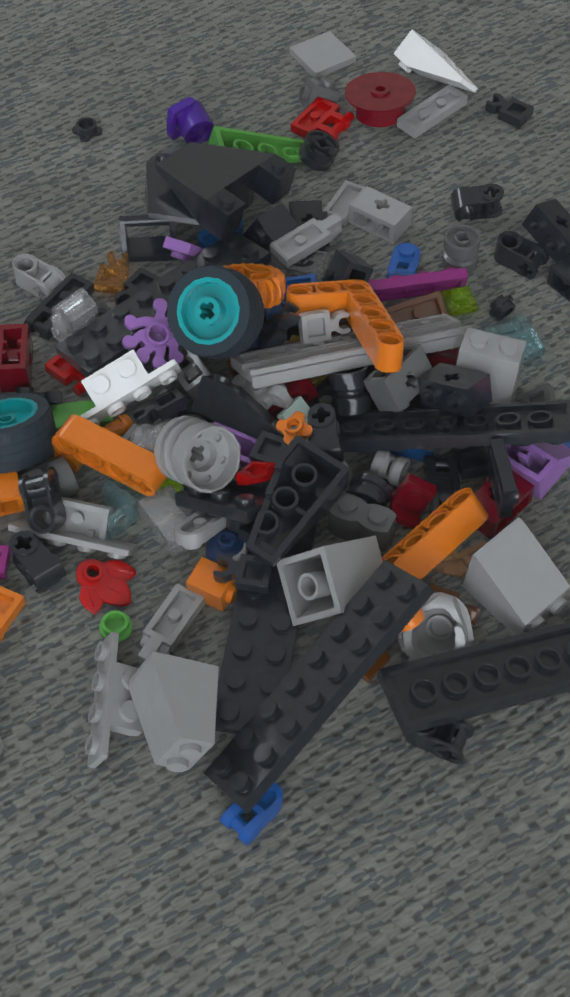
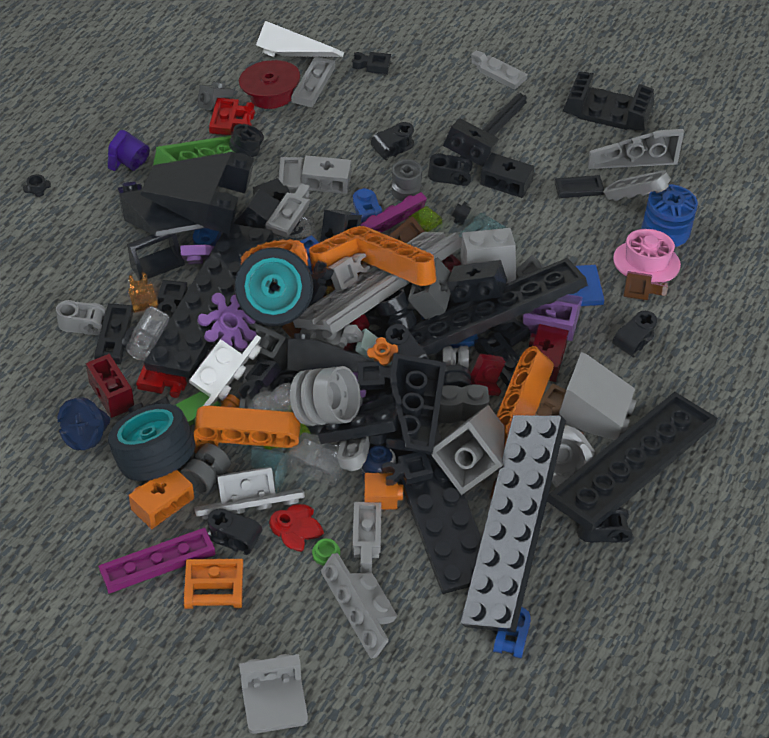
camera: 30 degrees left, 5 degrees down
black piece [18,469,67,534] -> none
light grey slope [128,651,219,772] -> none
red tile [235,461,276,485] -> none
light grey tile [289,31,356,79] -> none
black plate [486,438,519,518] -> none

